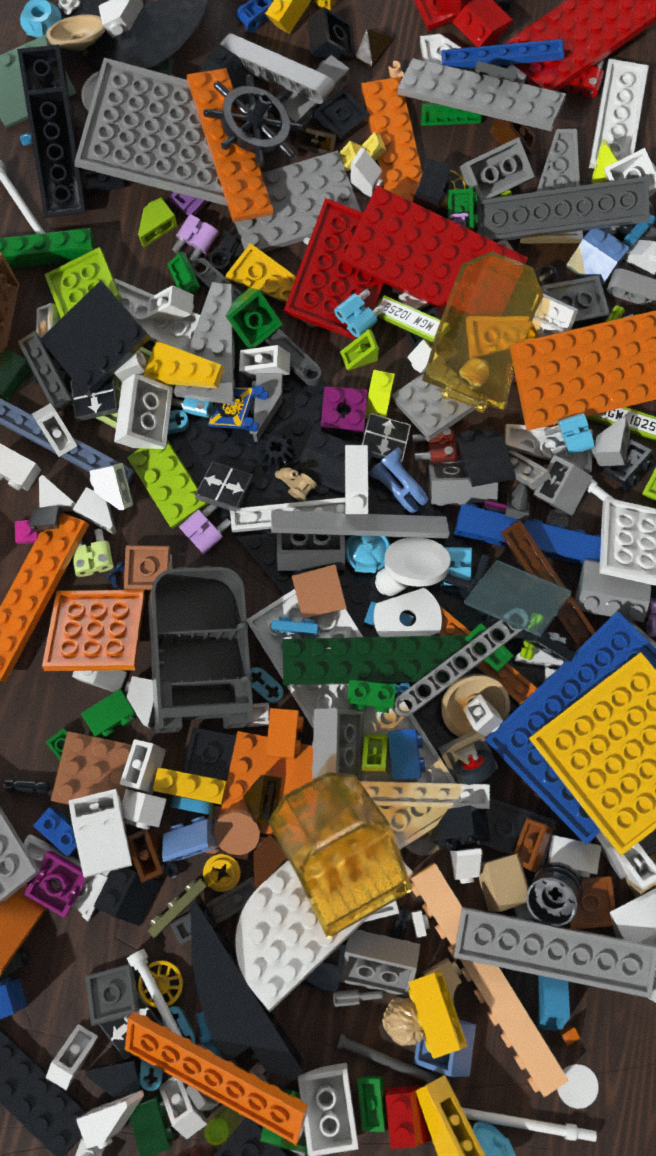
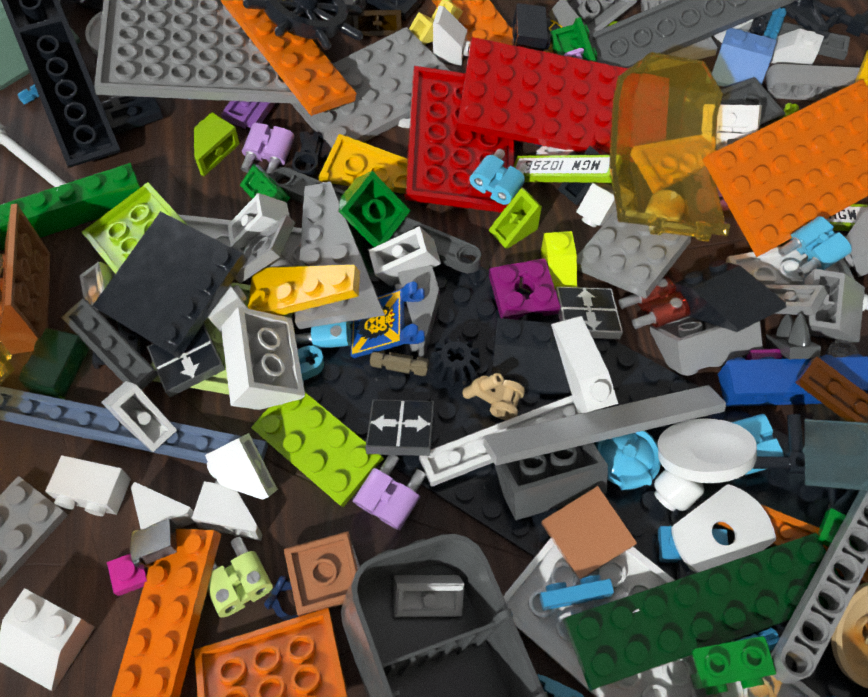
camera: 20 degrees left, 15 degrees down
medium blue piece [368,447,429,514] -> none
none -> light grey tile [235,215,295,283]
none -> dark tan axle [370,351,429,376]
none -> white slope [393,575,464,617]

